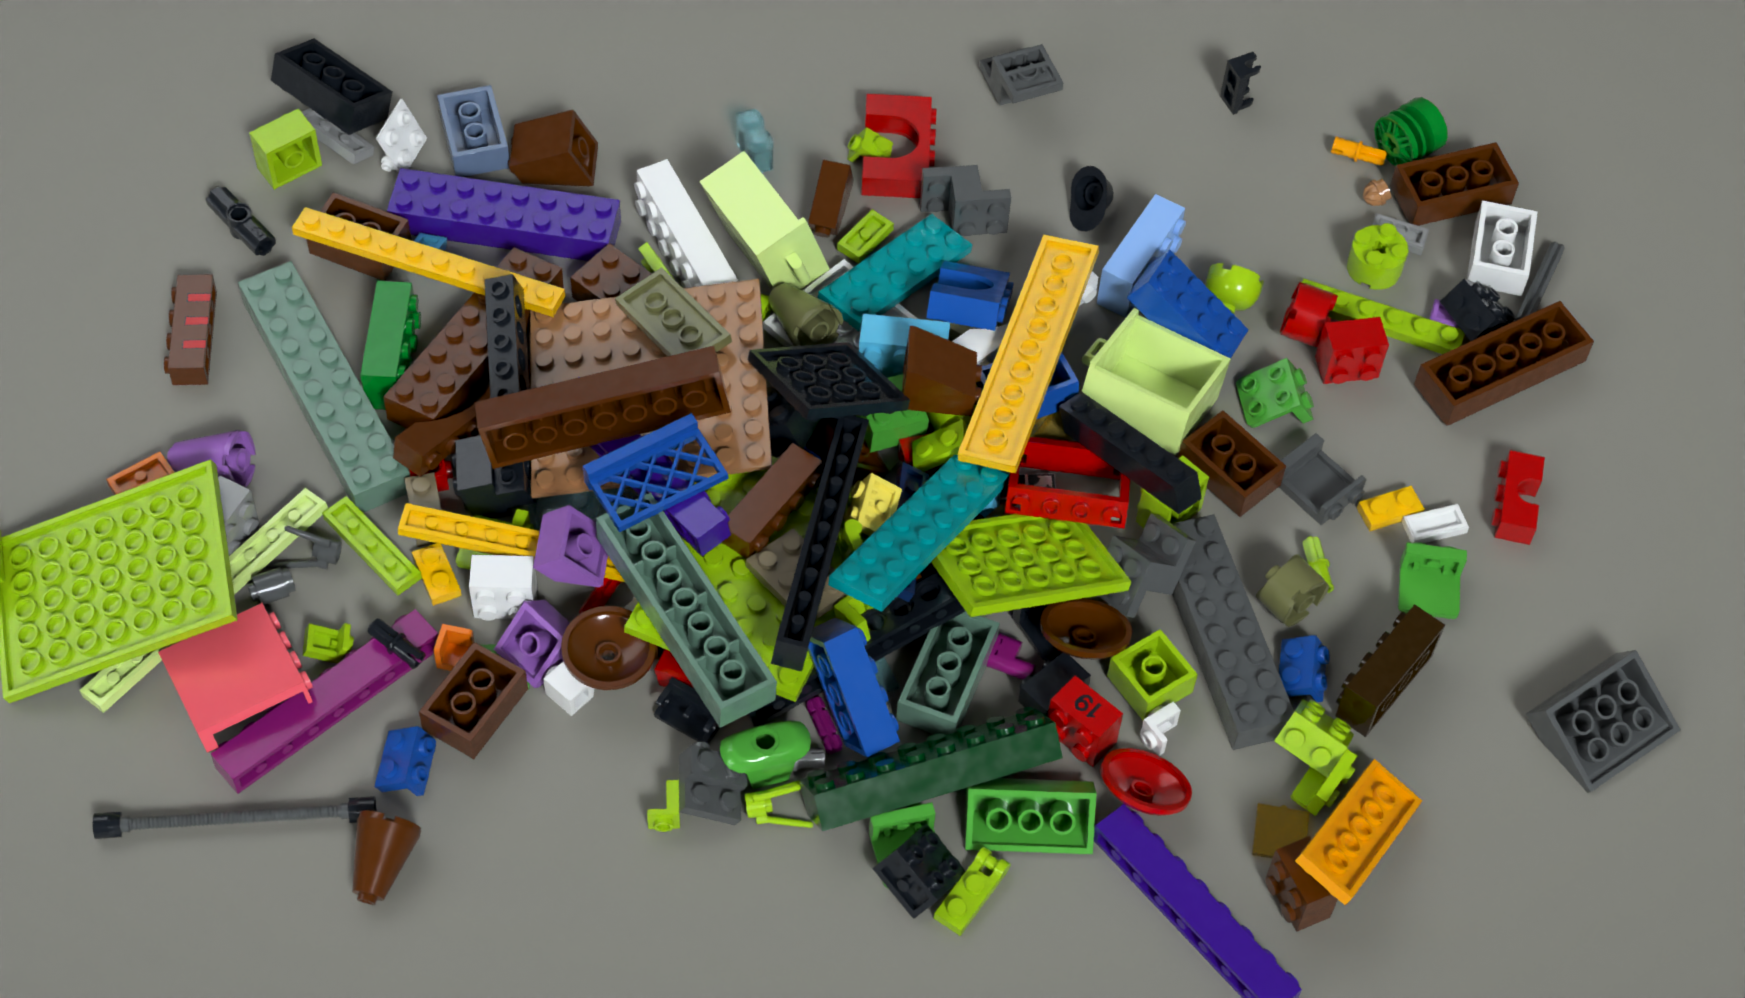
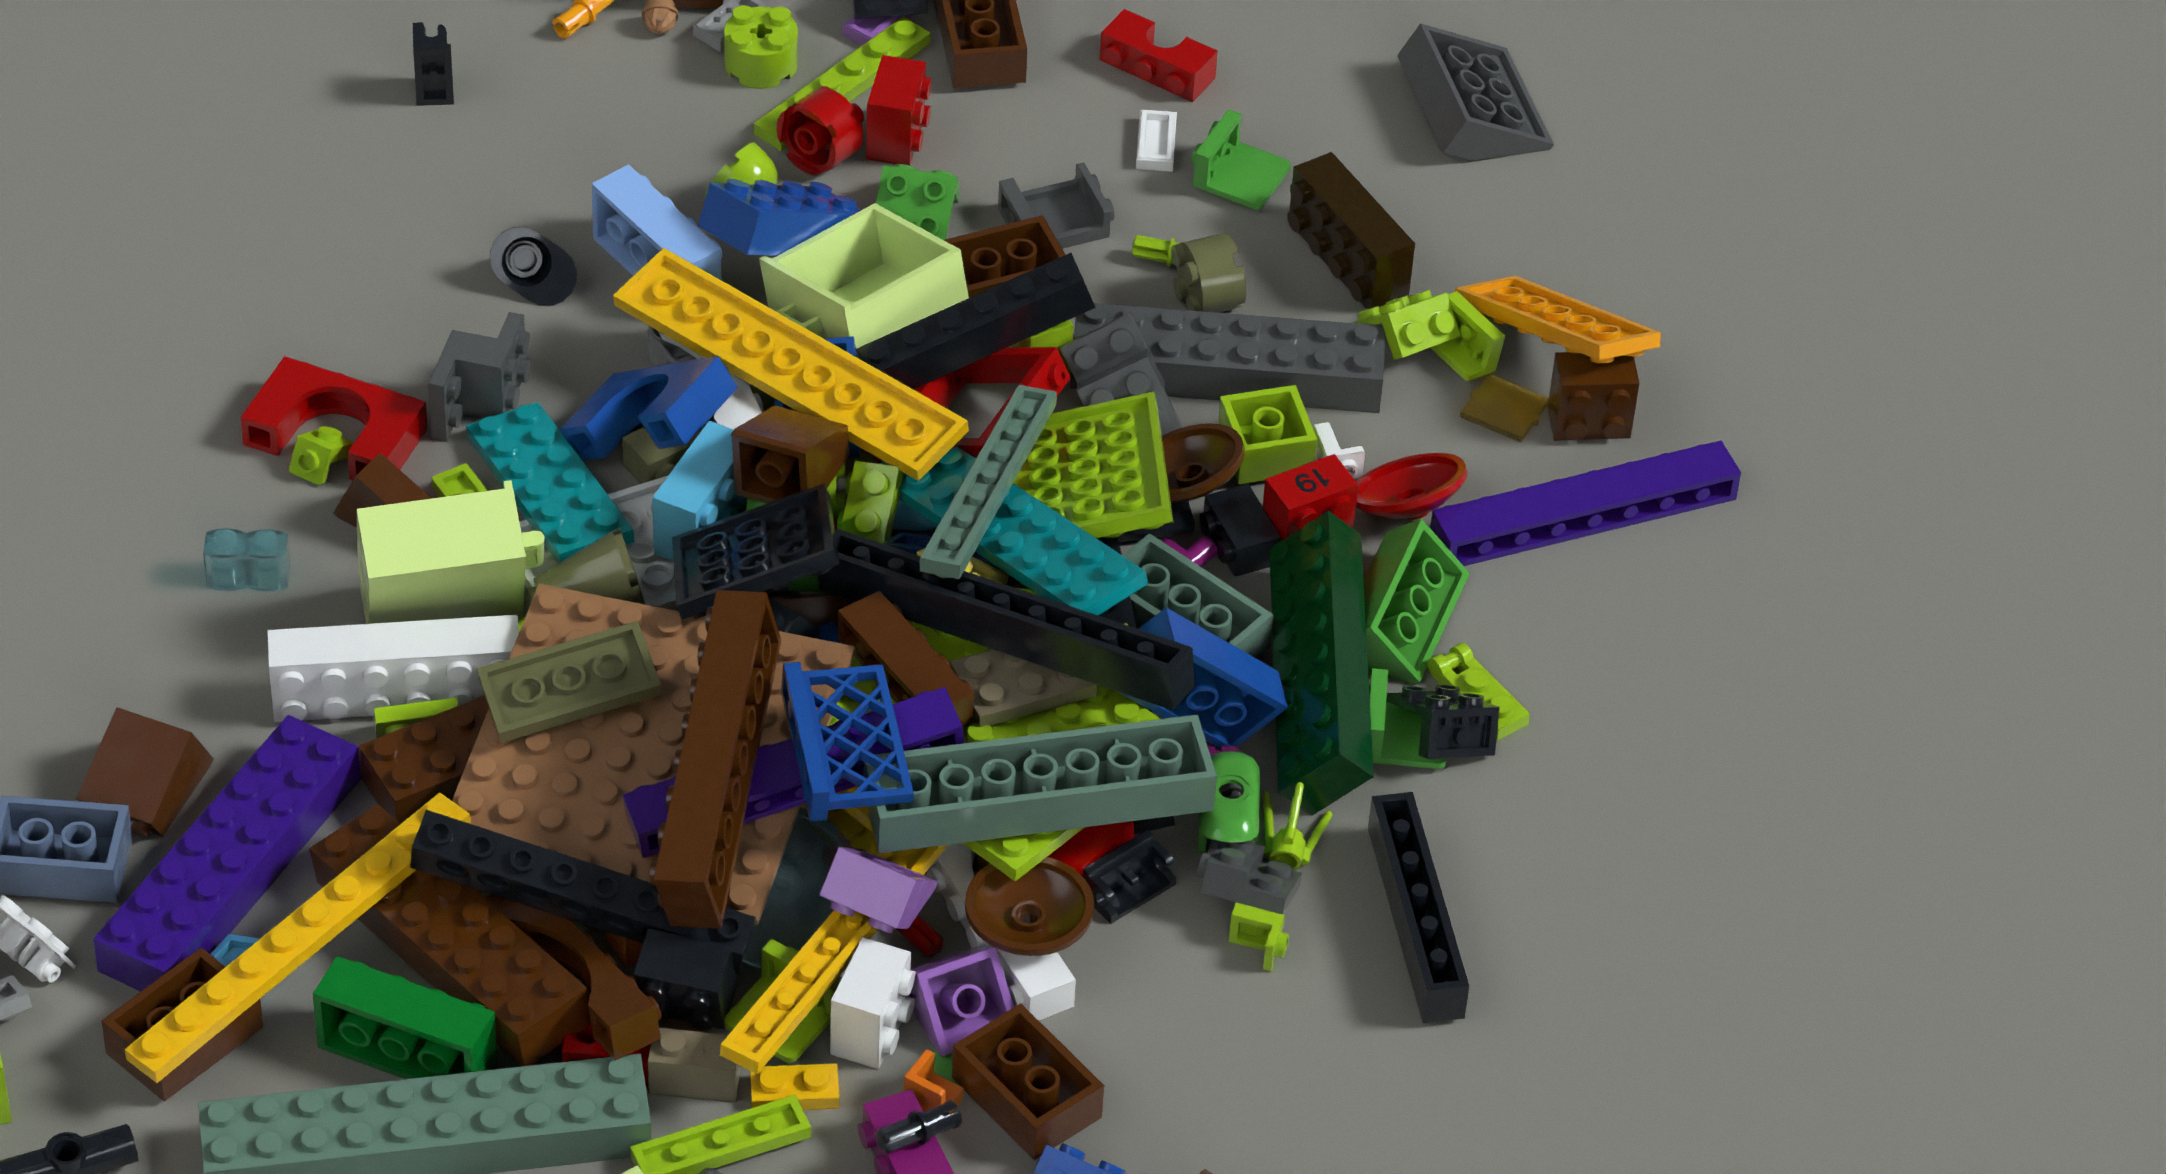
camera: 70 degrees left, 10 degrees down
dark grey bracket [979,44,1064,106] -> none
blue bracket [1279,635,1330,702] -> none
yellow plate [1357,486,1425,531] -> none
none -> sand green plate [920,385,1057,579]
none -> black brick [1368,792,1469,1023]

